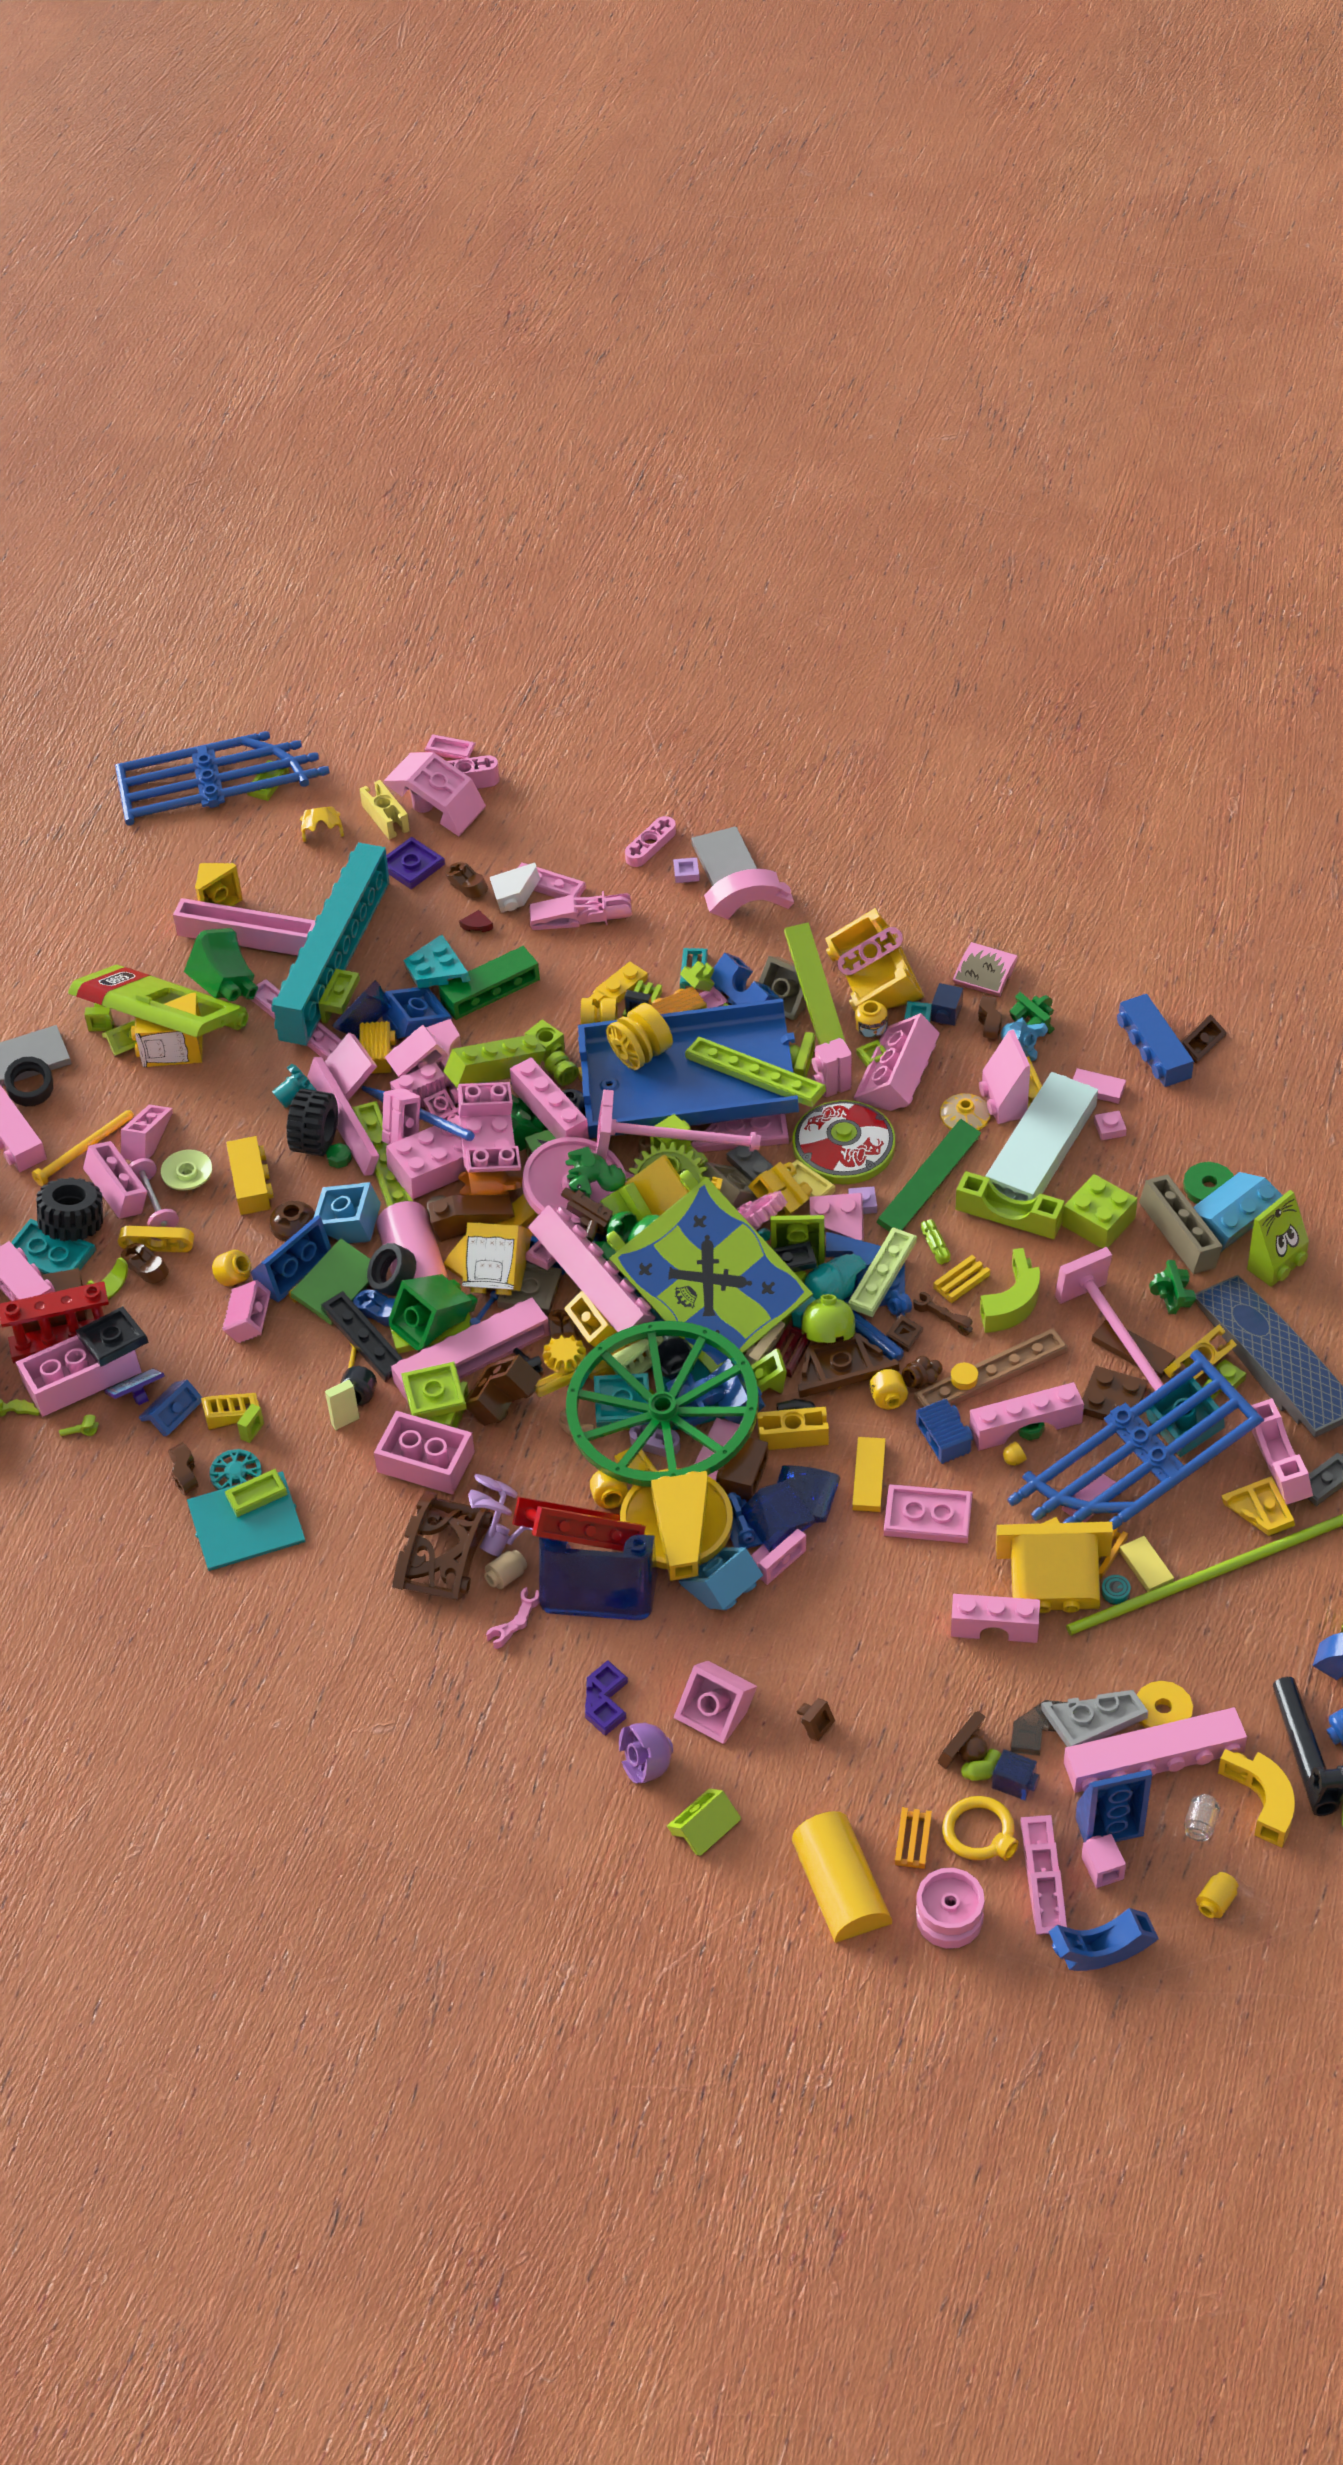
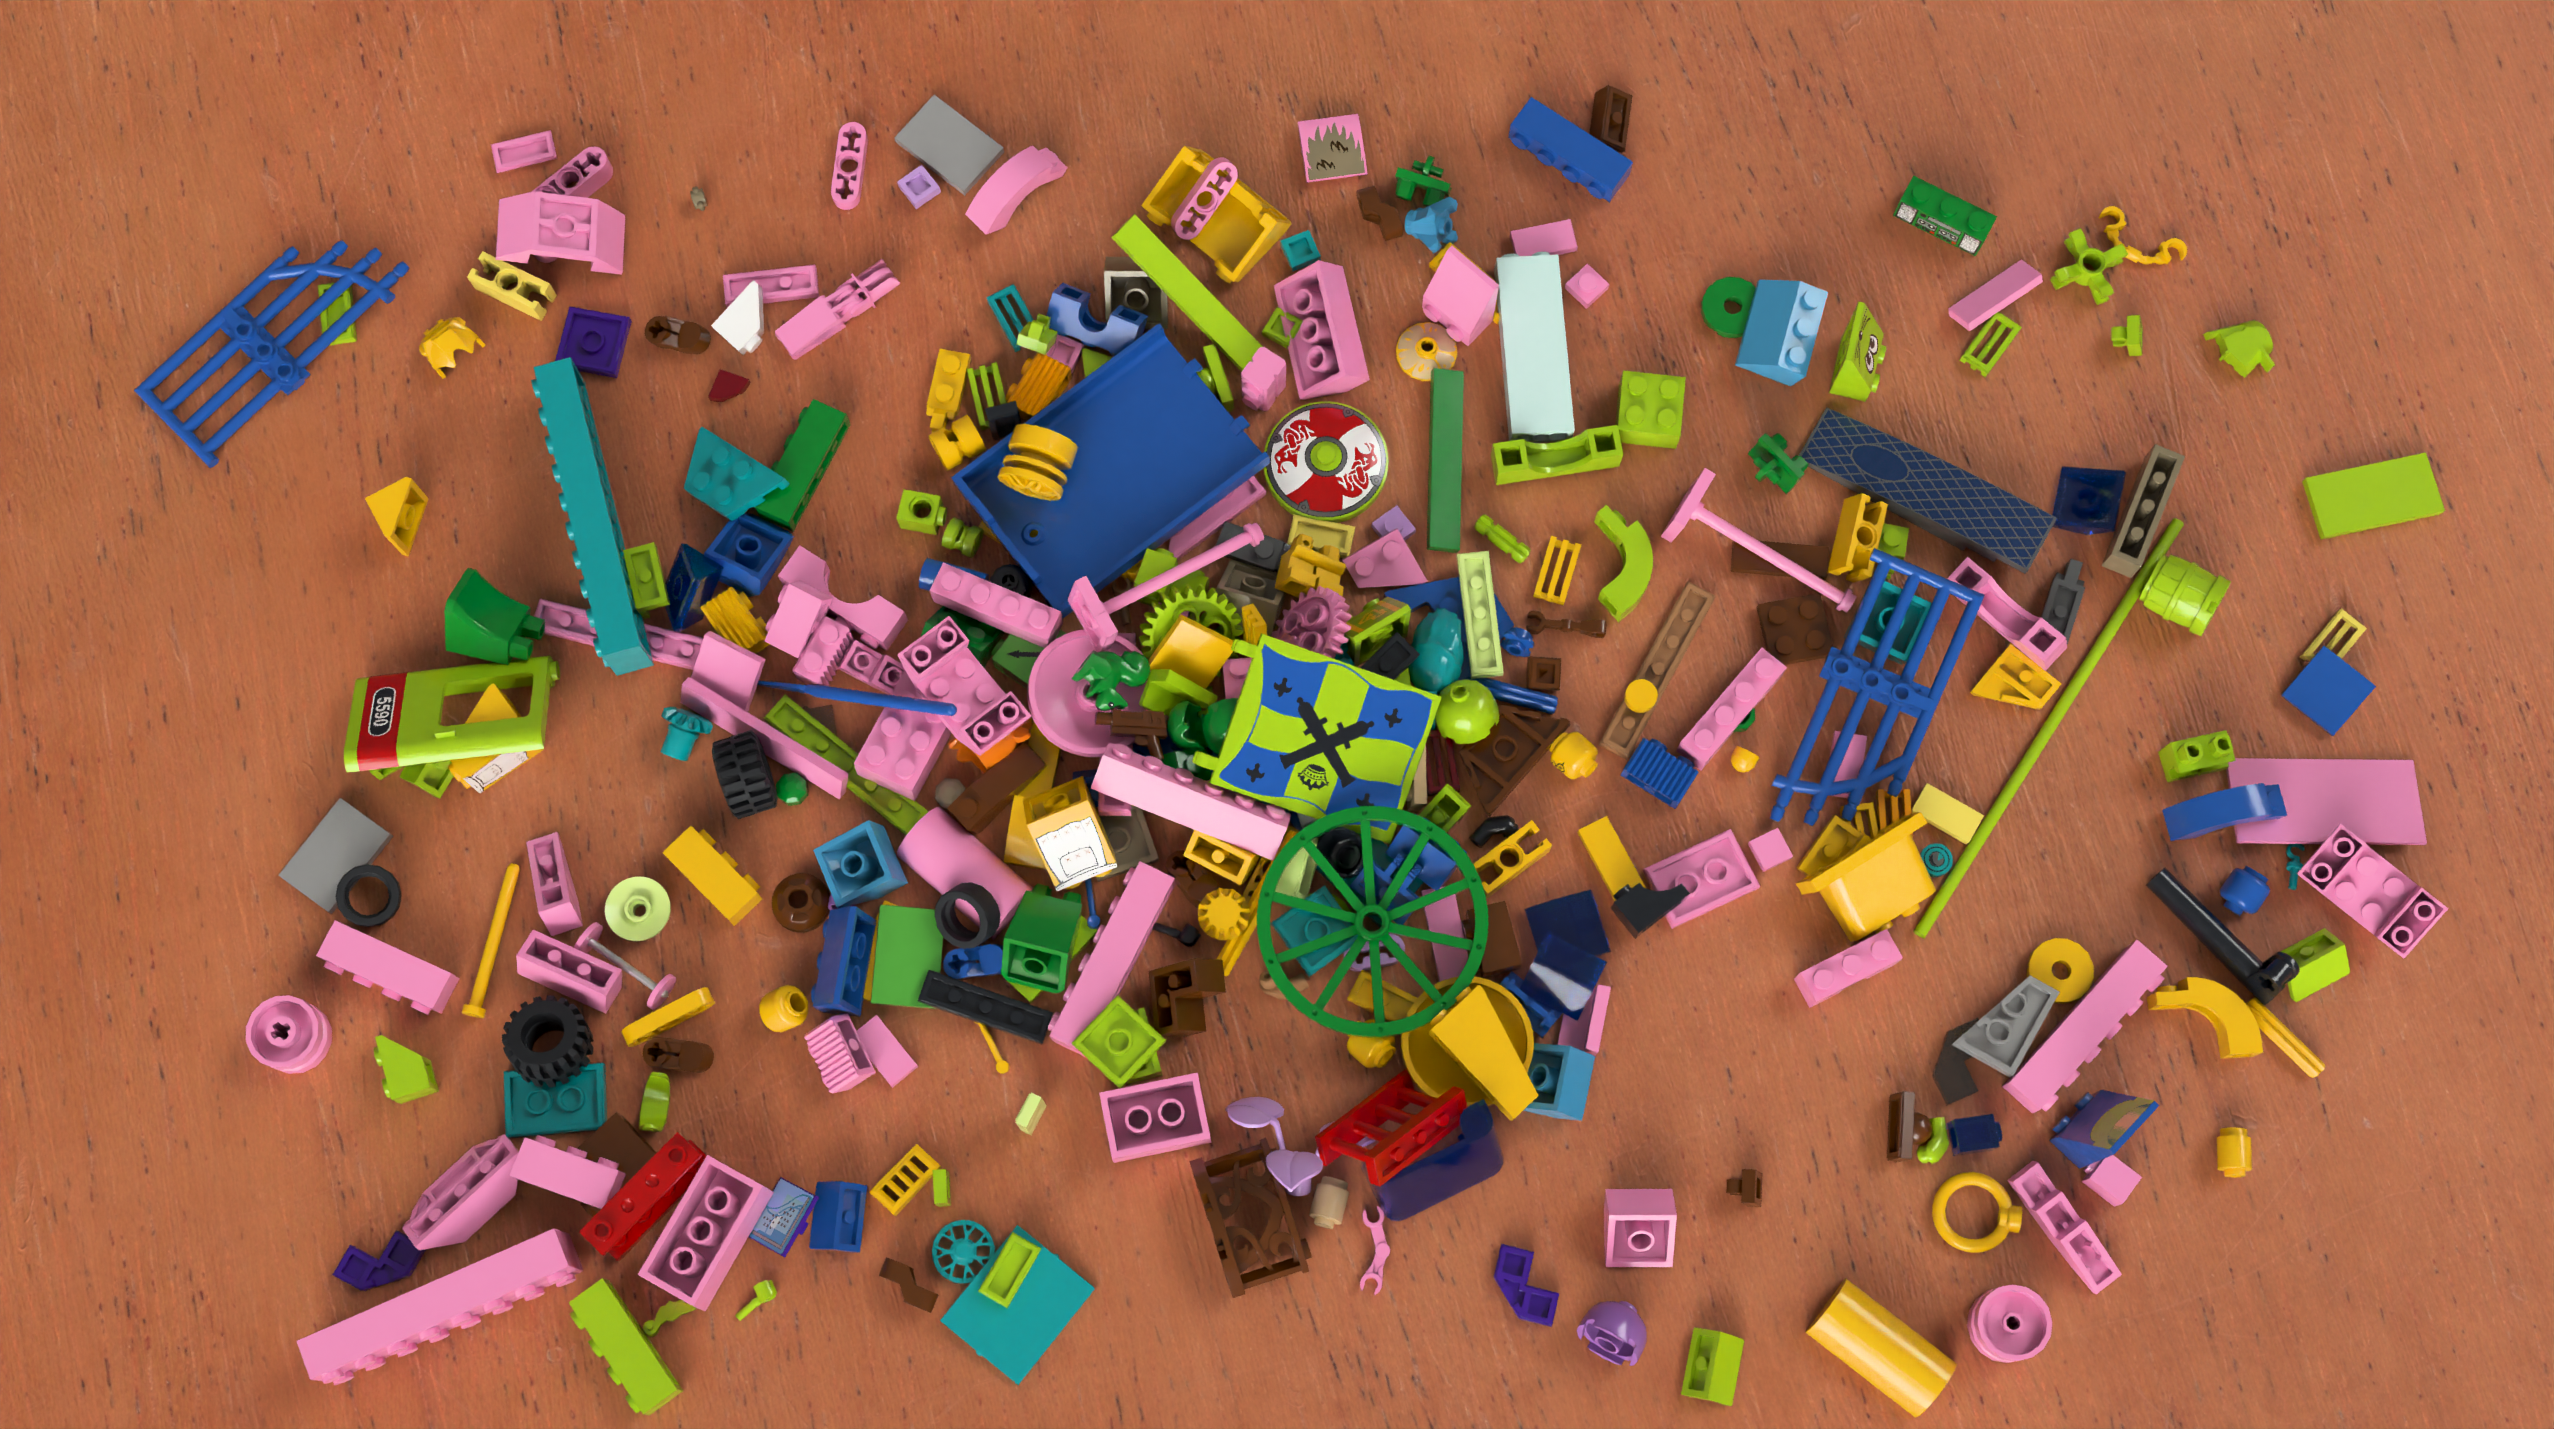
camera: 35 degrees left, 25 degrees up
black tile [75,1306,149,1367] -> none
bright pink brick [173,898,315,956] -> none
black head [340,1366,377,1406] -> none
bright pink brick [382,1089,420,1144] -> none
lime brick [443,1034,546,1088] -> none
lime tile [685,1037,826,1107] -> none
yellow head [855,1000,888,1038] -> none
light orange tile [895,1807,932,1869] -> none
reddish brown piece [902,1356,943,1389] -> none
dark blue brick [931,983,963,1026] -> none
blue arch [1048,1908,1159,1971] -> none
dark tan brick [1139,1174,1223,1274] -> none
clear brick [1184,1794,1221,1841] -> none
none -> dark tan piece [690,186,708,211]
none -> bright pink tile [857,1015,918,1088]
none -> black arch [1611,883,1690,939]
none -> bright pink tile [1748,828,1793,872]
none -> yellow axle [2246,998,2326,1078]

